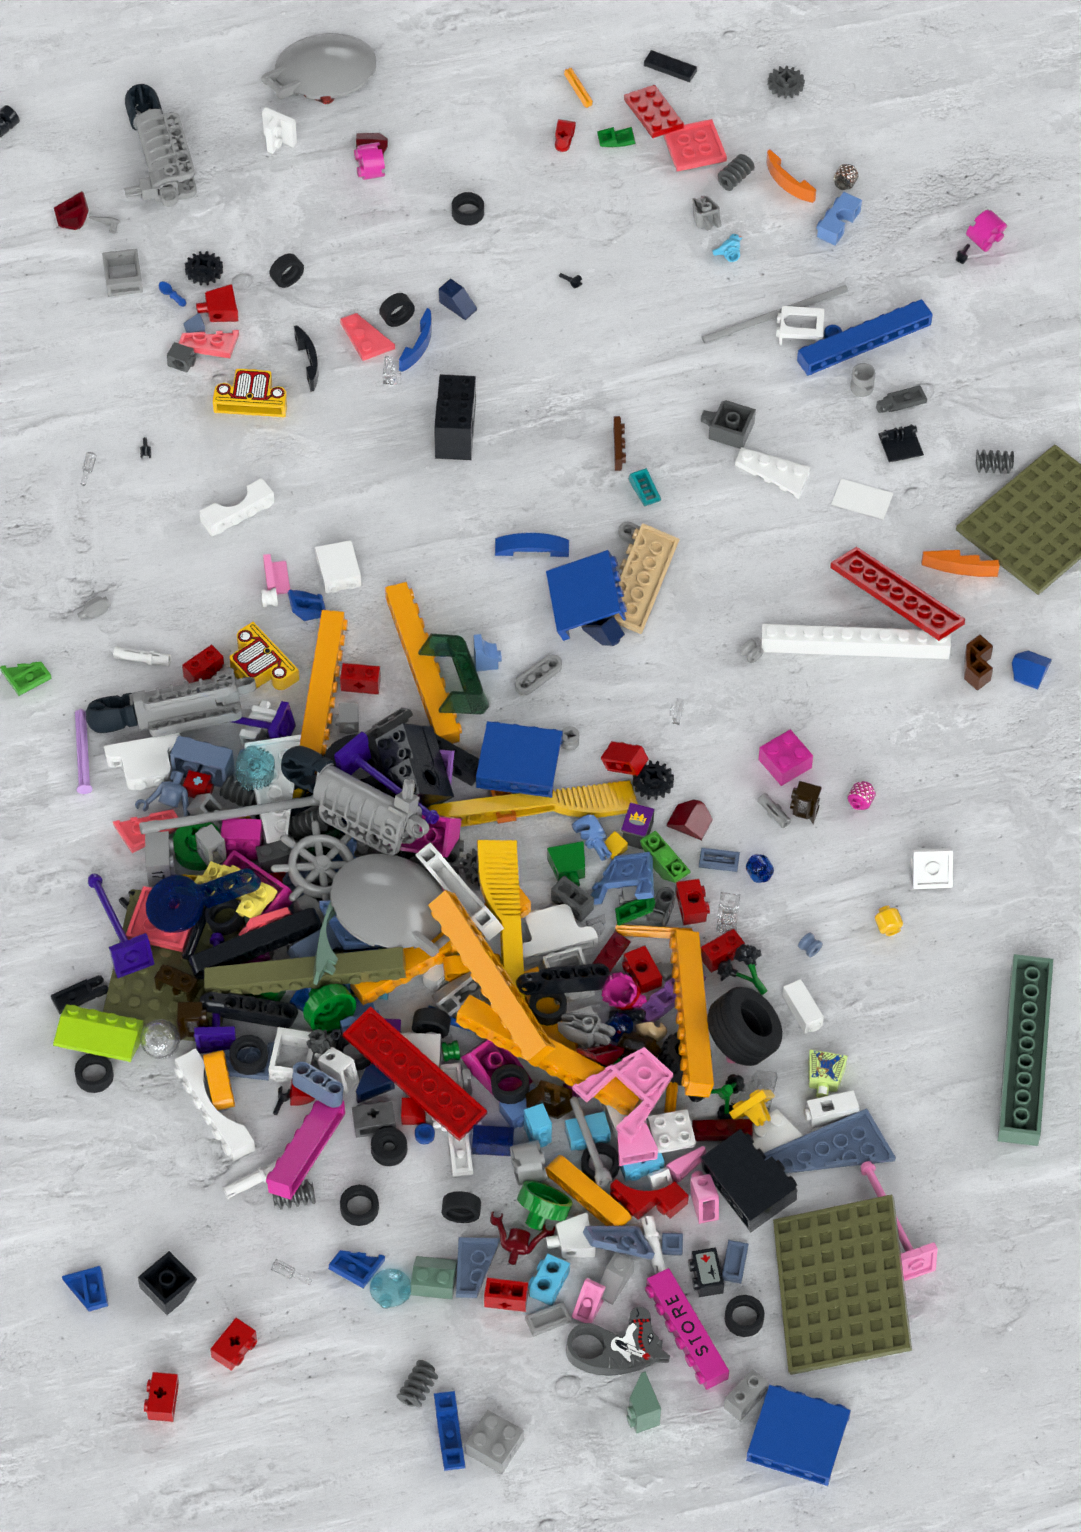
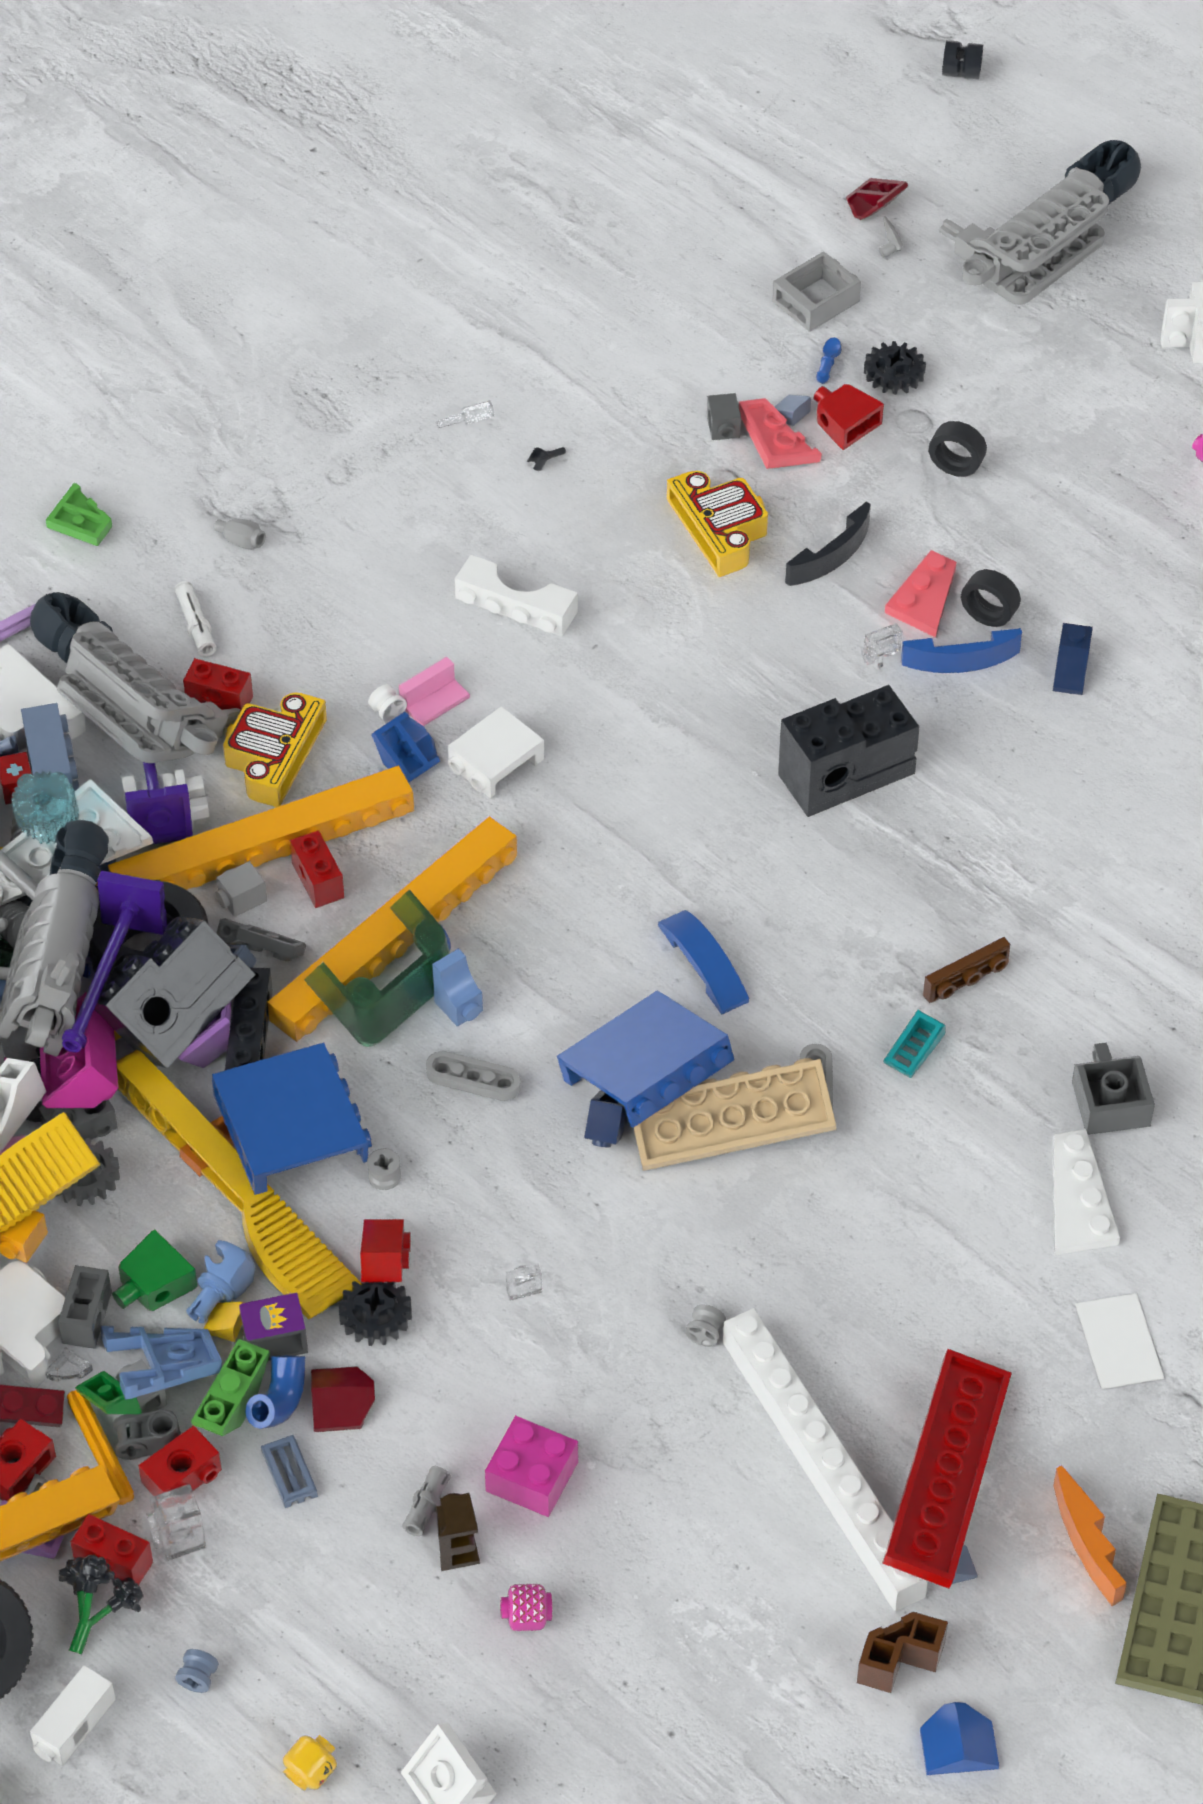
camera: 60 degrees right, 5 degrees down
clear blue head [745,854,774,883] -> none
none -> blue cylinder [245,1355,305,1429]

